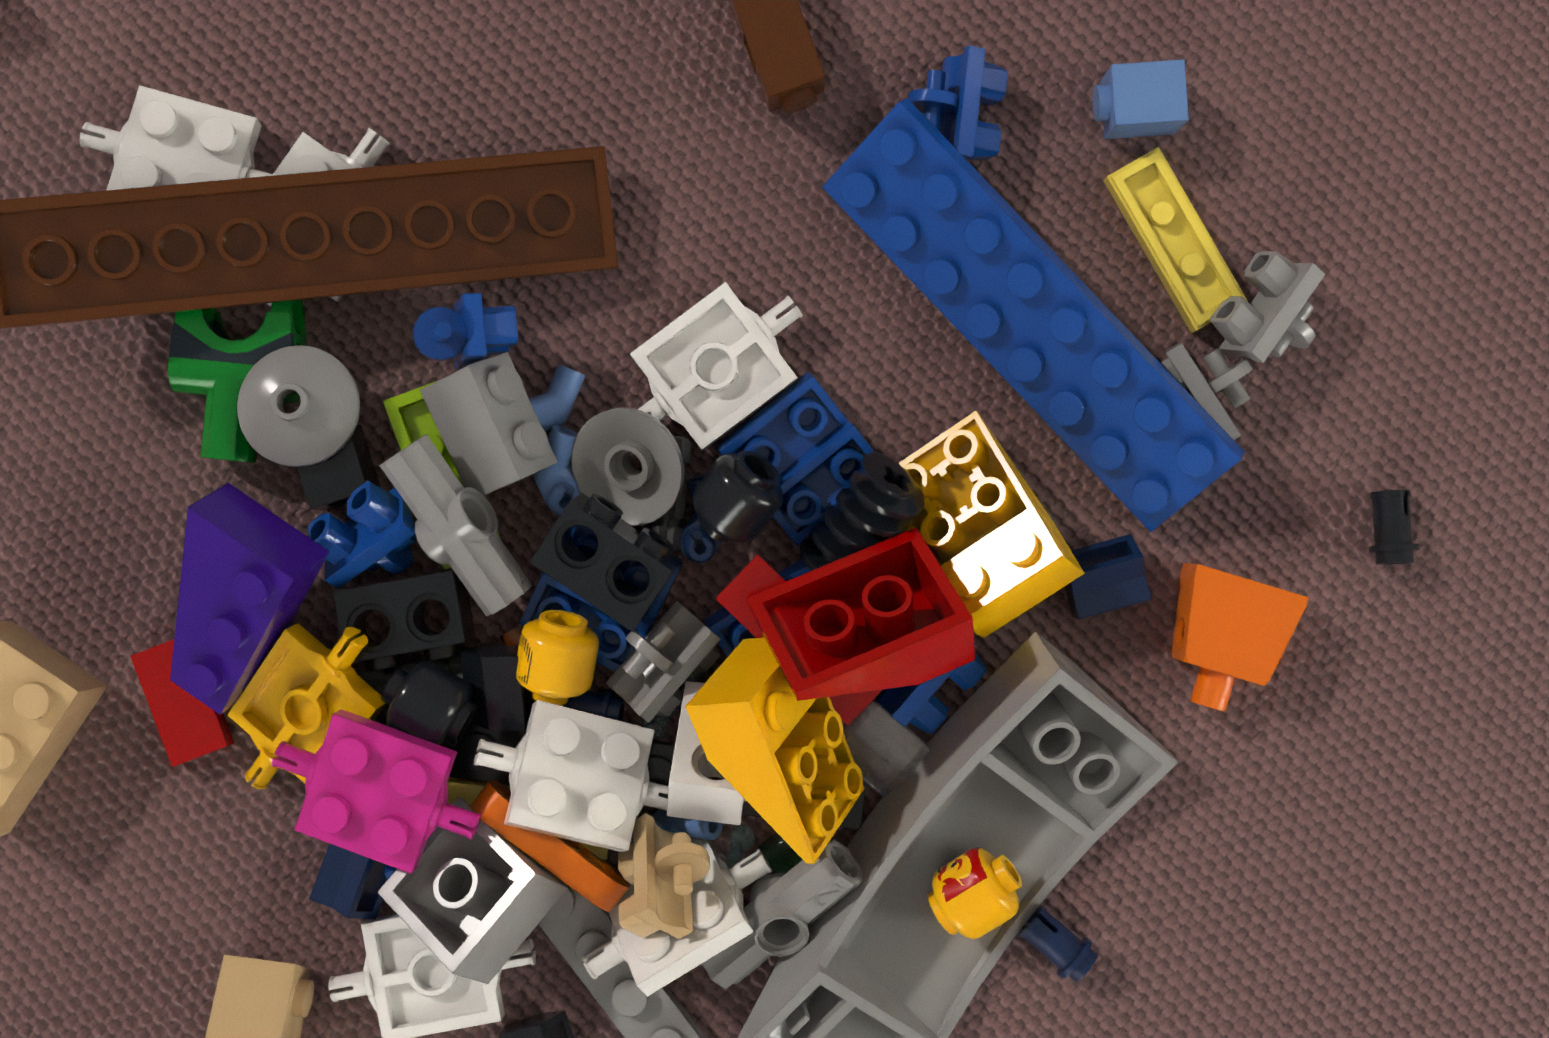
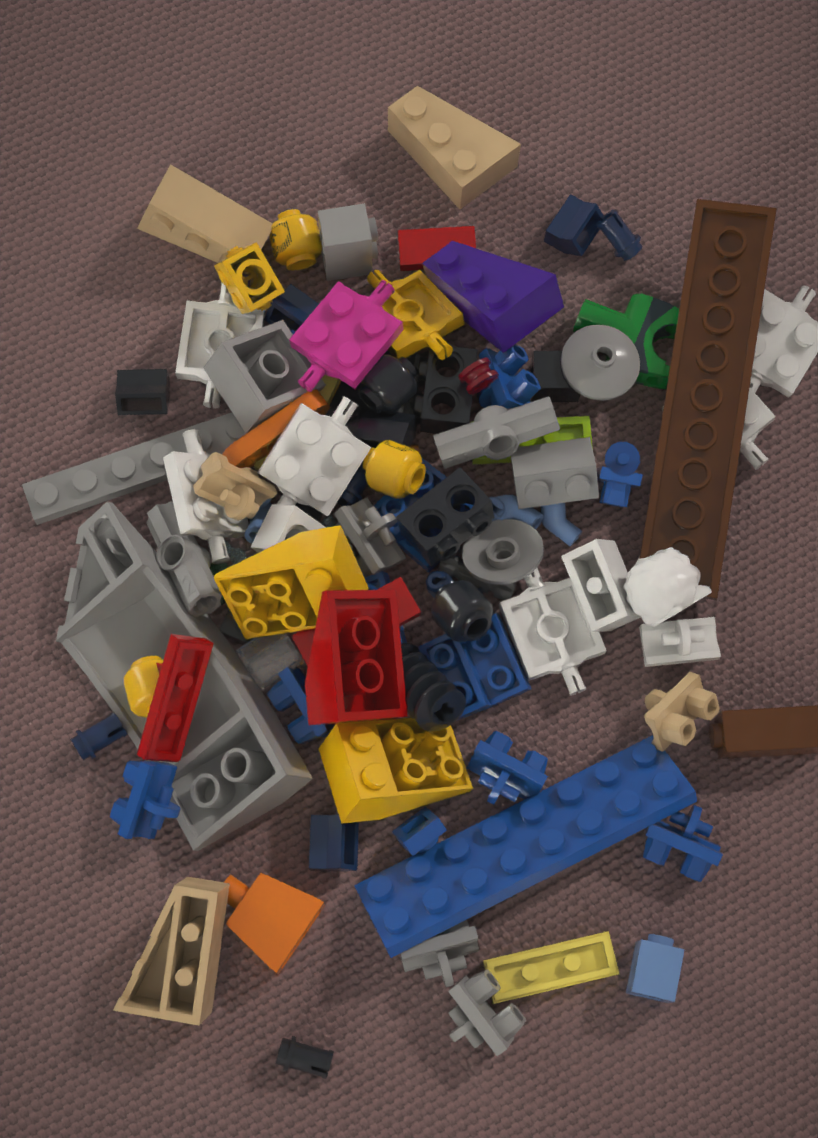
camera: 100 degrees right, 15 degrees down
none -> blue hips [110,760,181,839]
none -> tan wedge [113,877,230,1026]
none -> red tile [137,634,214,762]
none -> yellow head [214,242,285,314]
none -> yellow head [269,209,322,271]
none -> light grey brick [318,203,378,281]
none -> blue plate [392,806,447,856]
none -> dark red bush [458,357,499,395]
none -> blue hips [467,731,548,805]
none -> dark blue piece [544,194,604,256]
none -> white brick [561,539,641,632]
none -> dark blue pin [596,209,643,261]
none -> white animal [623,547,712,627]
none -> white hips [639,617,721,667]
none -> tan hips [644,672,720,752]

